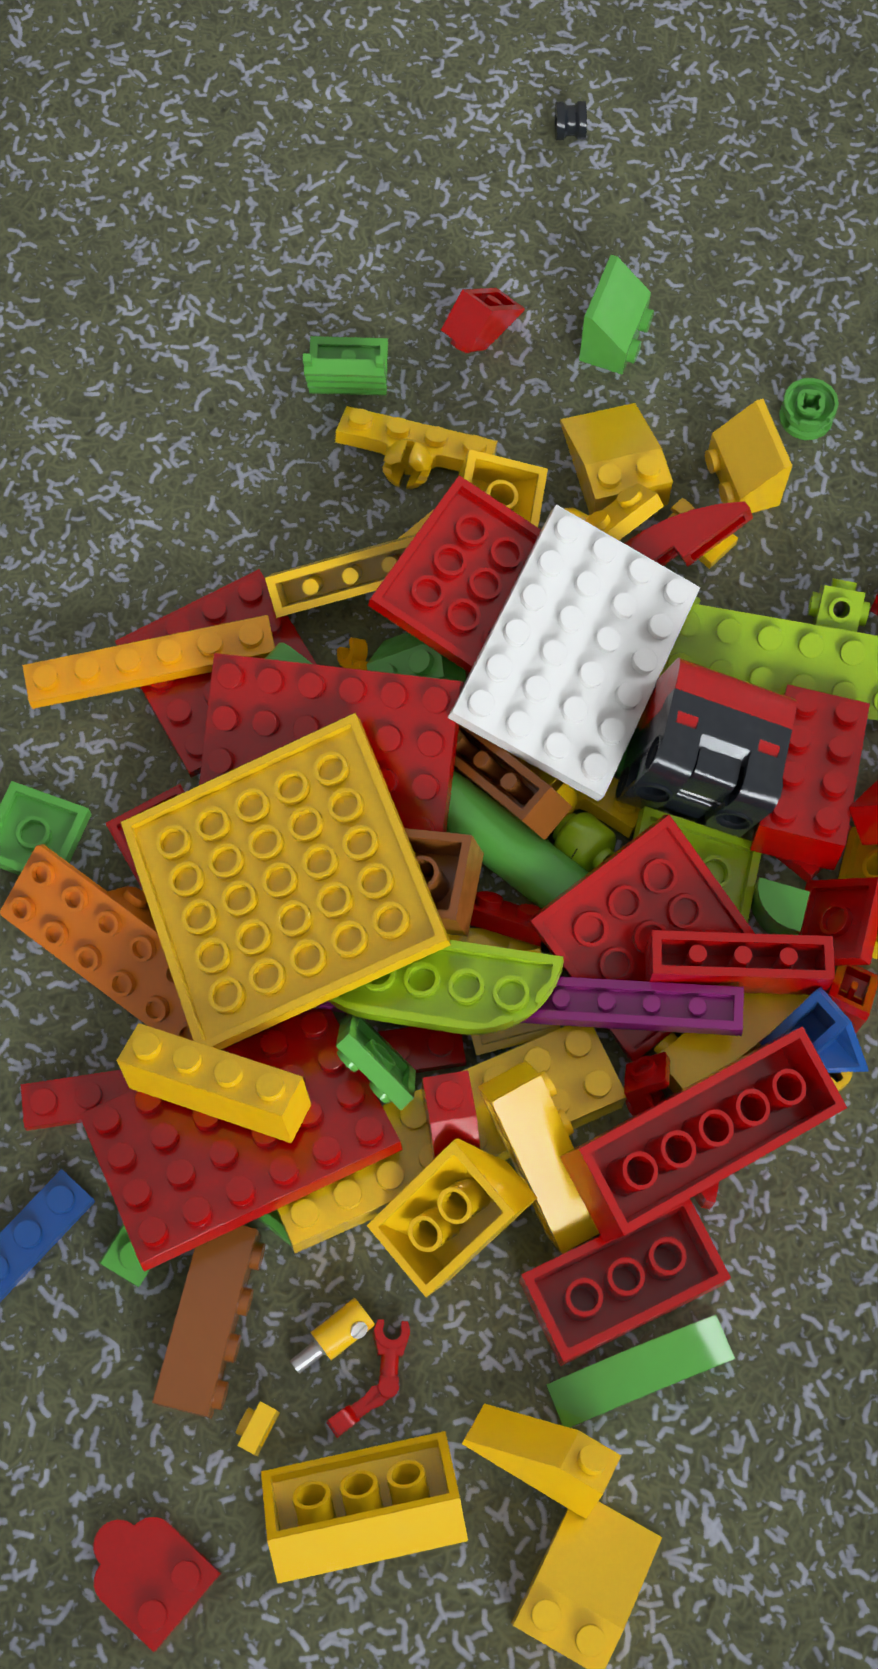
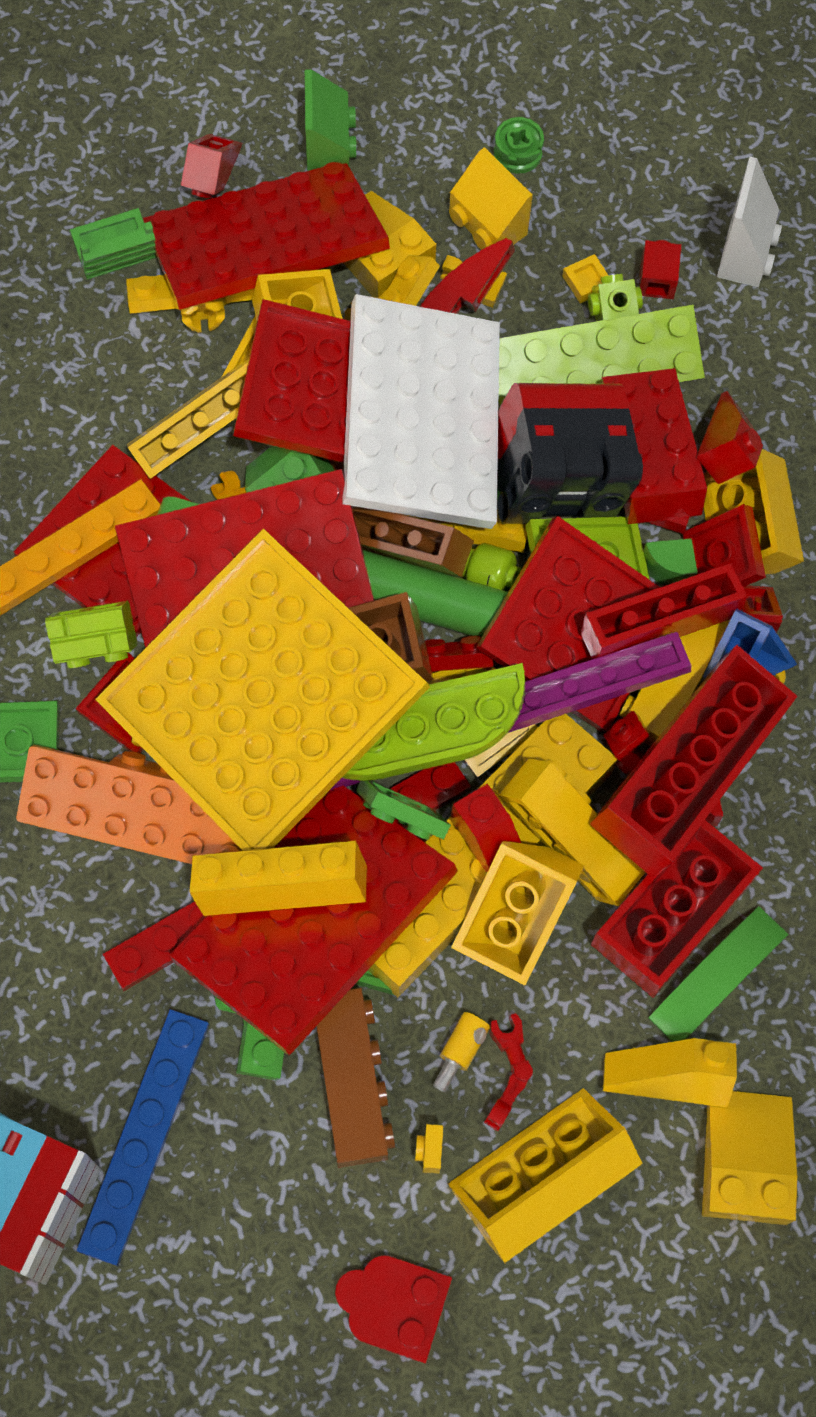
camera: 25 degrees left, 0 degrees up
none -> lime brick [45,601,137,668]
none -> red plate [143,162,390,310]
none -> yellow plate [562,254,609,304]

